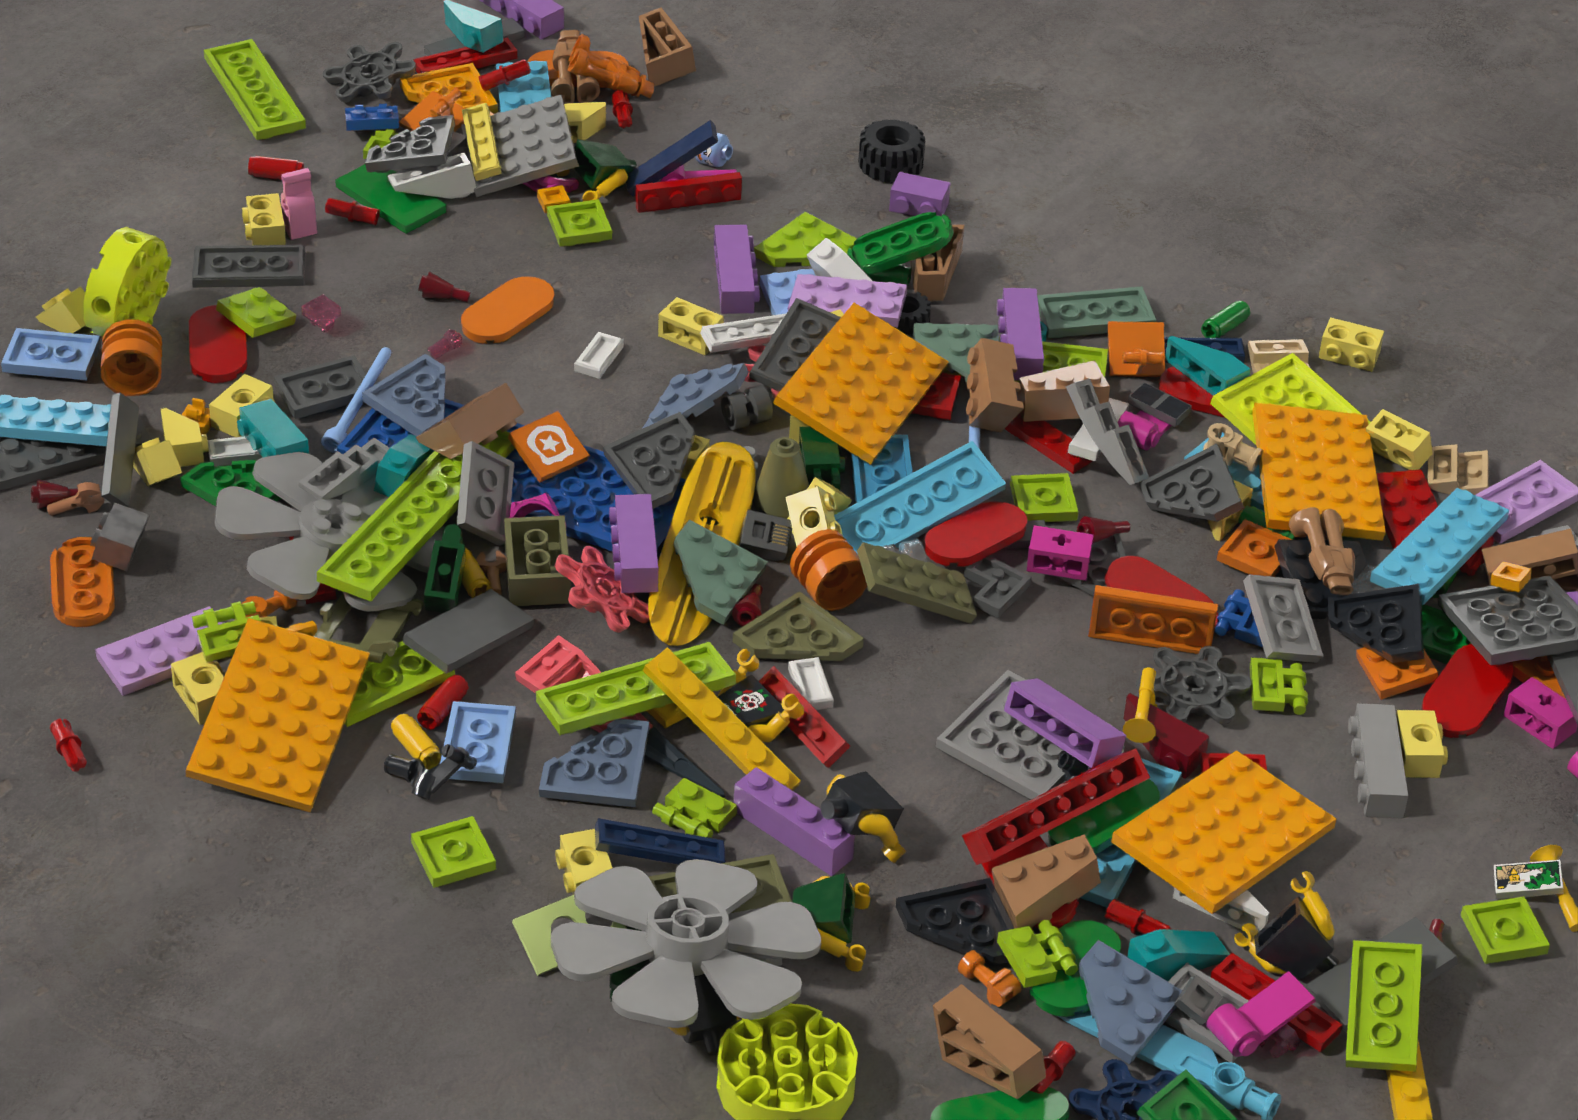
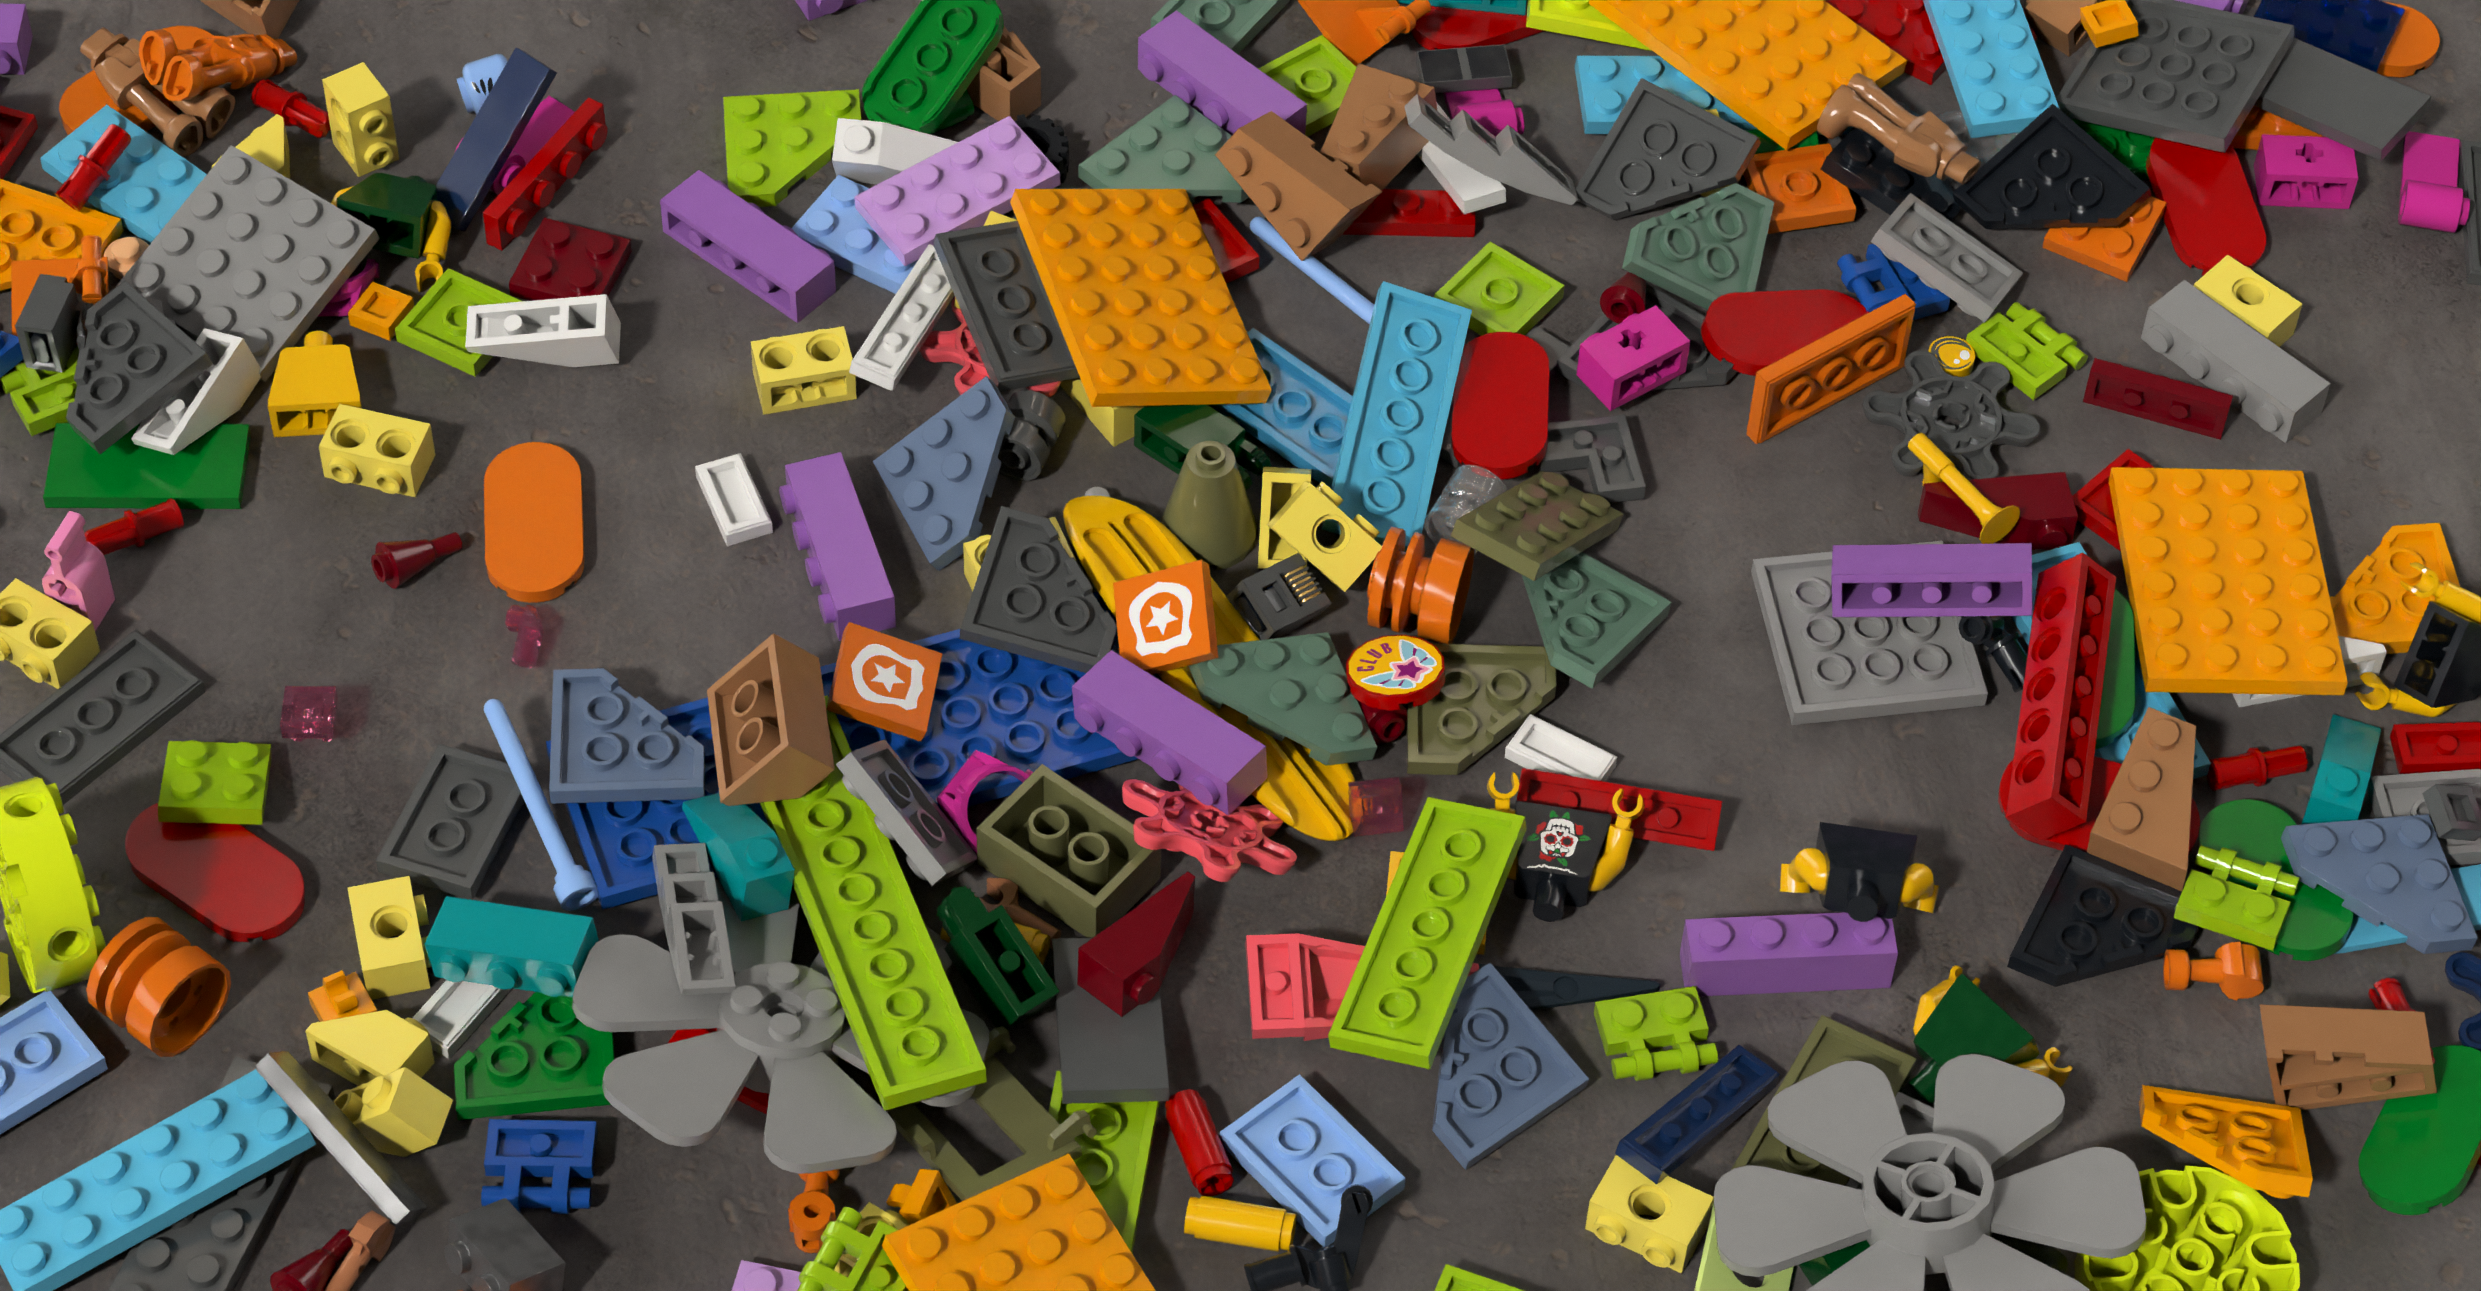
camera: 45 degrees left, 10 degrees up
light yellow tile [462,103,502,181] -> none
yellow plate [643,647,801,791] -> none
tan connector [1203,423,1264,472] -> none
none -> dark grey piece [15,274,93,373]
none -> yellow torso [268,331,362,437]
none -> light yellow brick [319,404,435,497]
none -> light yellow brick [322,62,399,177]
none -> white slope [465,294,621,367]
none -> blue plate [481,1119,598,1214]
none -> dark red plate [509,218,632,301]
none -> medium lavender brick [779,452,896,641]
none -> dark red slope [1077,871,1195,1017]
none -> orange tile [1113,559,1218,675]
none -> tile [1346,635,1445,711]
none -> clear pink tile [1348,777,1404,837]
none -> sand green plate [1521,552,1672,689]
none -> sand green plate [1622,183,1774,310]
none -> yellow tile [1928,336,1975,377]
none -> dark red plate [2083,358,2233,440]
none -> light orange plate [2139,1085,2313,1199]
none -> light orange plate [2330,523,2460,654]

